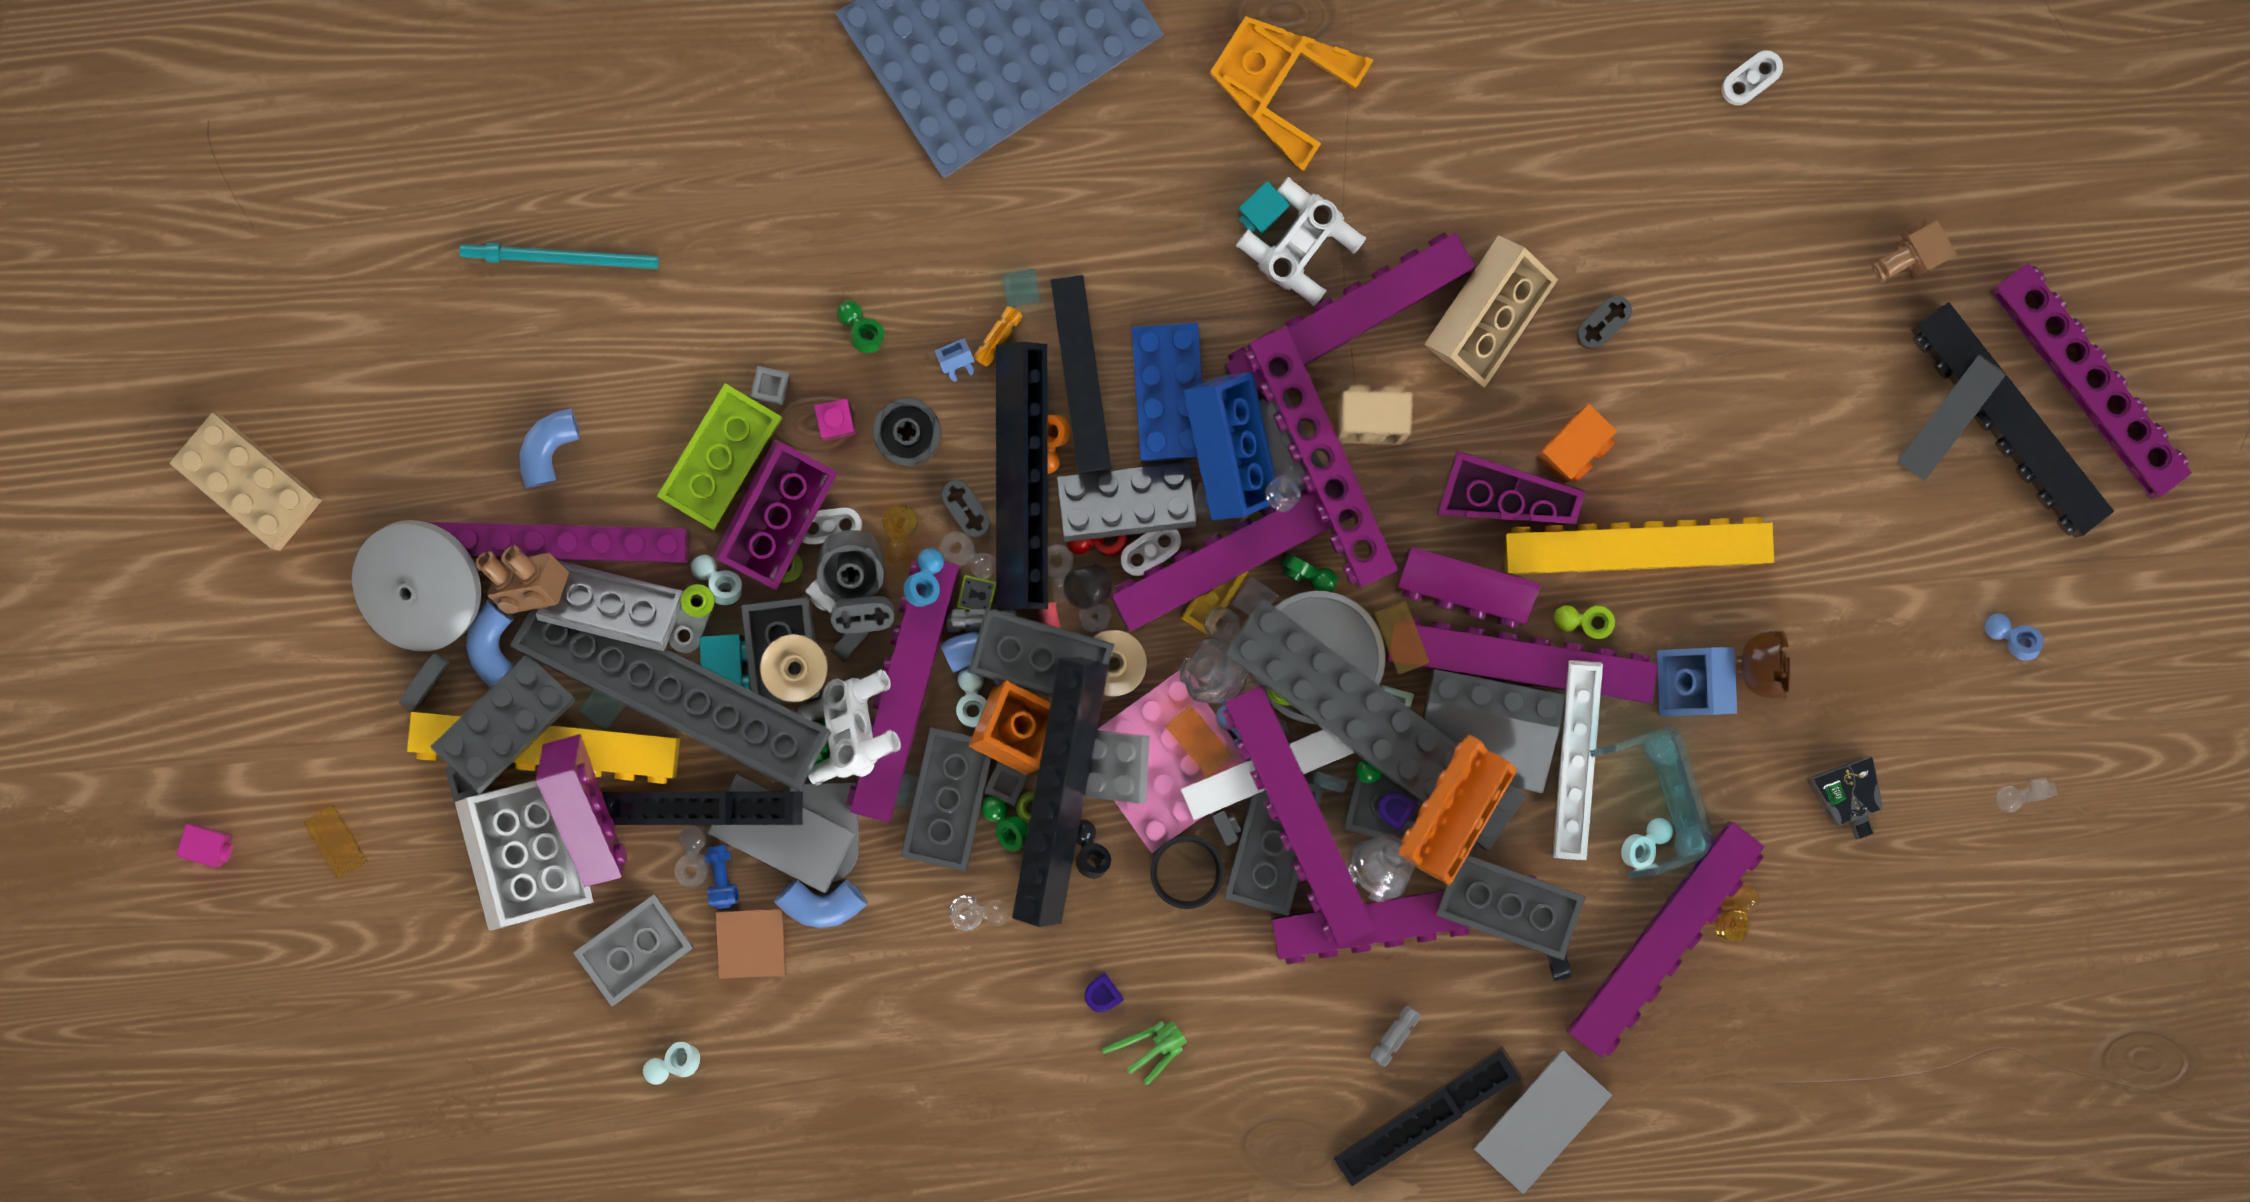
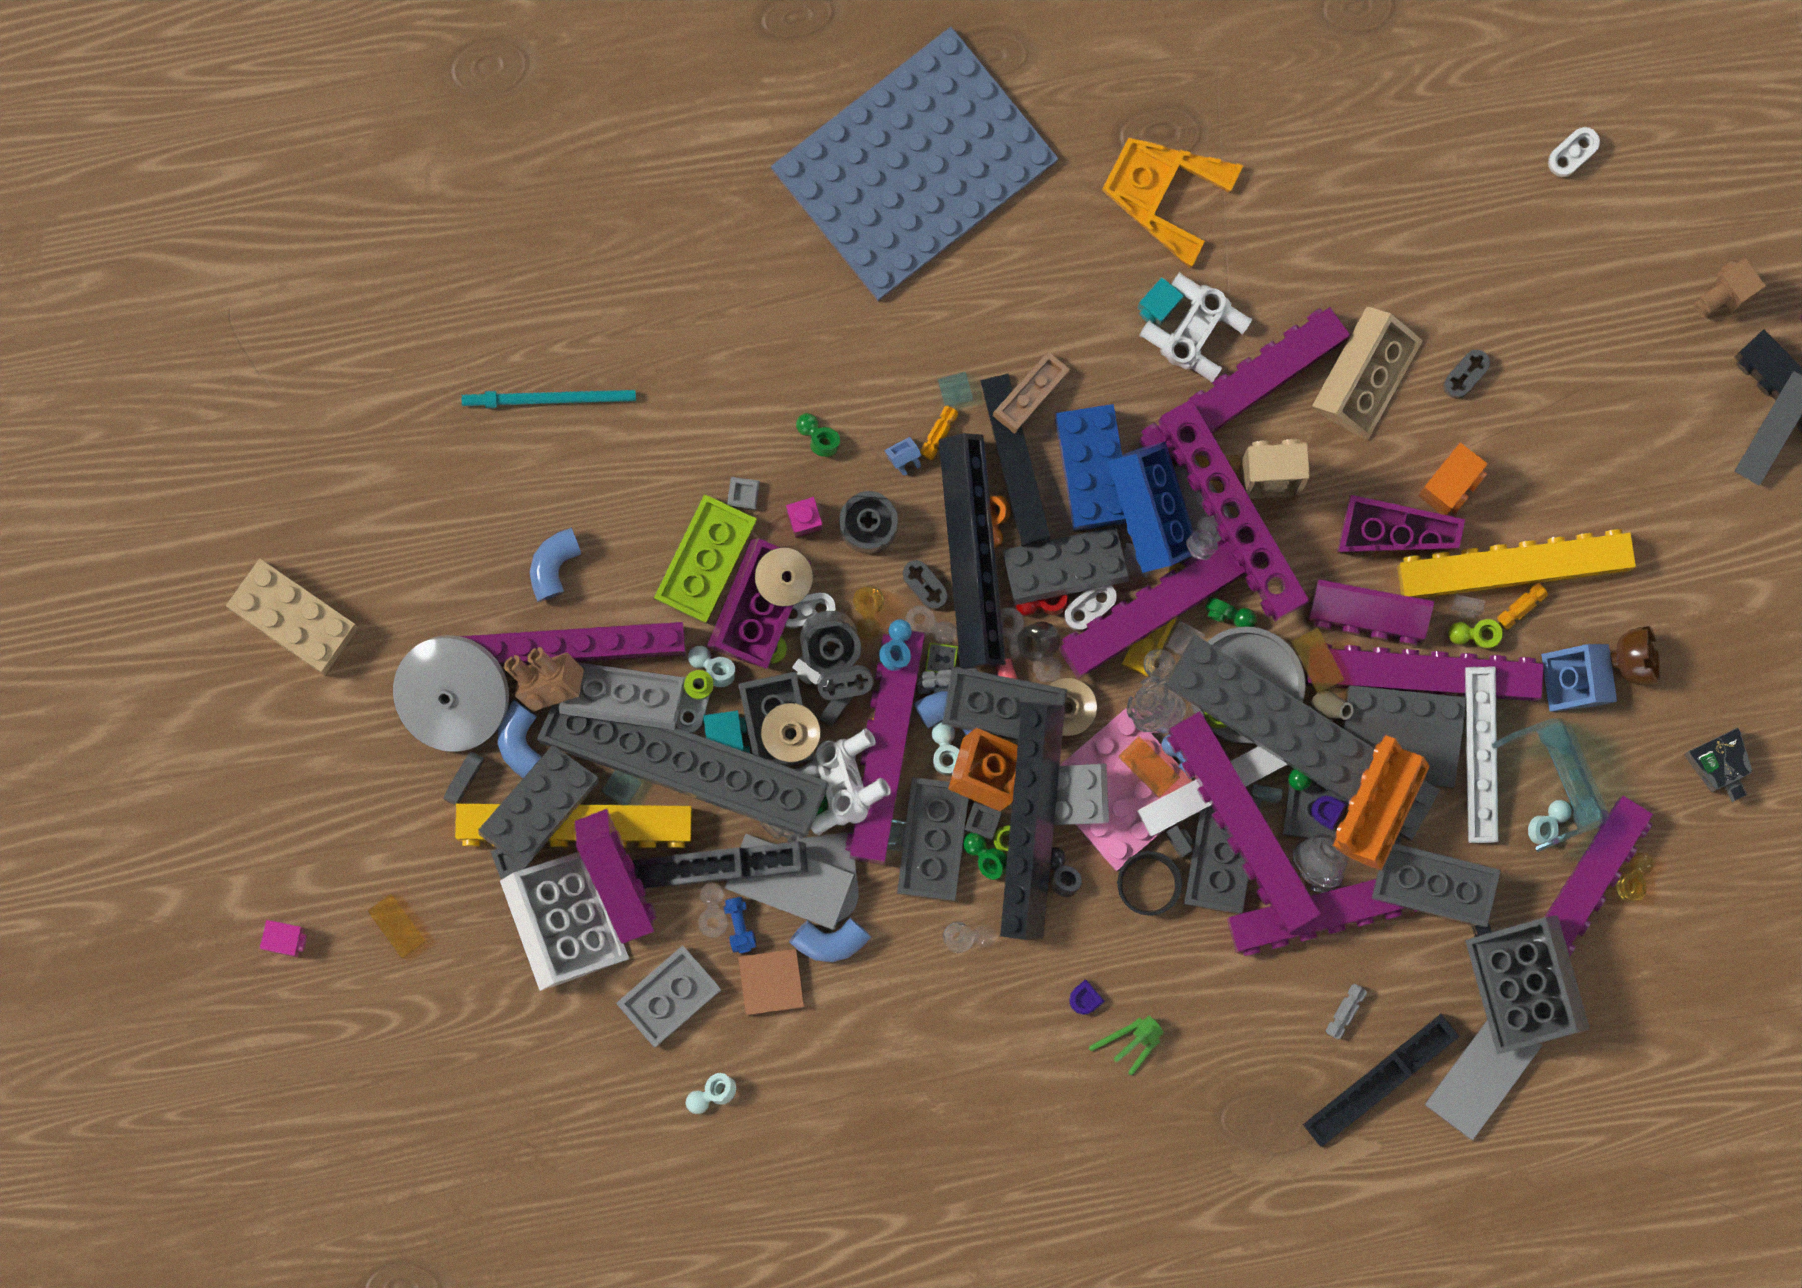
camera: 10 degrees left, 5 degrees down
none -> tan dish [755,548,813,606]
none -> medium nougat plate [992,352,1070,434]
none -> dark tan cone [1311,690,1353,720]
none -> clear plate [1451,595,1485,619]
none -> dark grey slope [1465,915,1590,1054]
none -> light orange axle [1497,583,1548,630]

